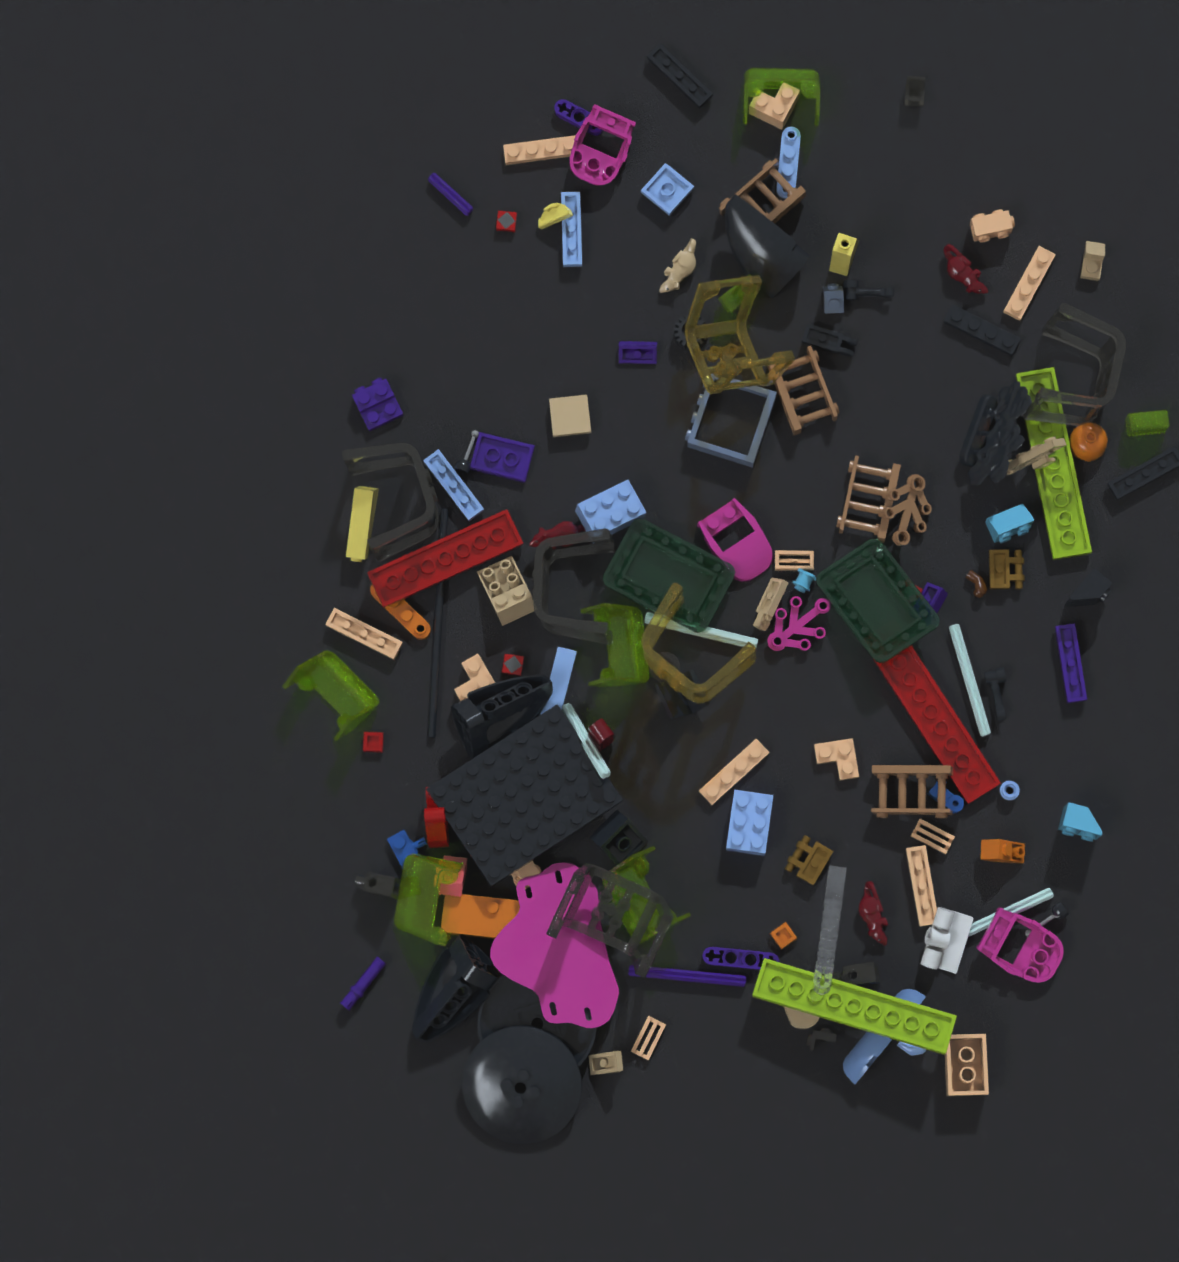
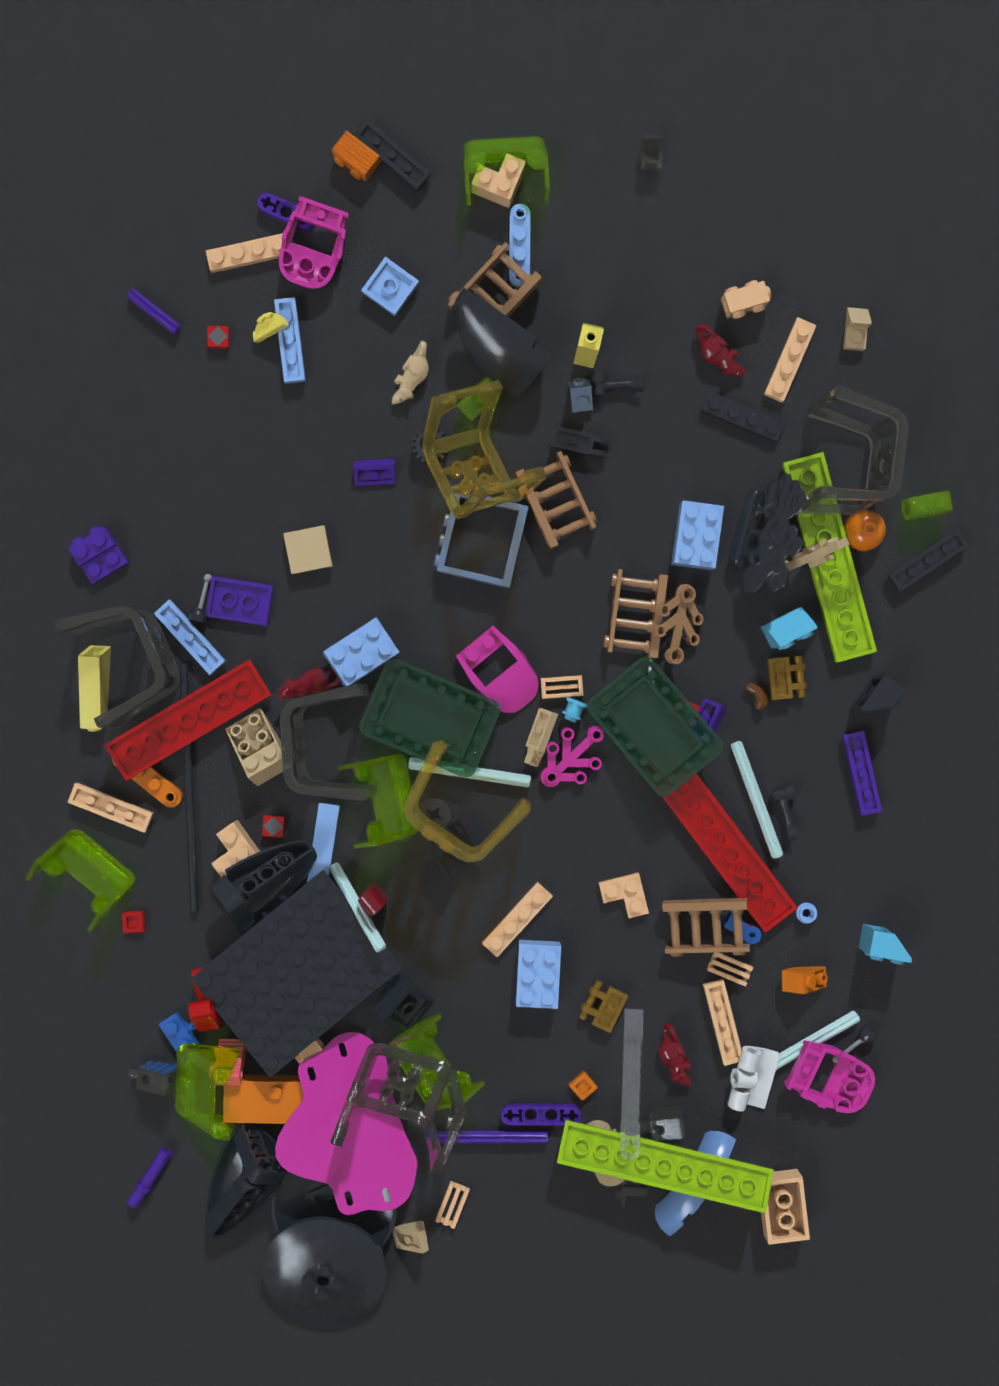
camera: 10 degrees left, 10 degrees up
none -> orange brick [332,131,381,181]
none -> light blue brick [671,501,724,570]

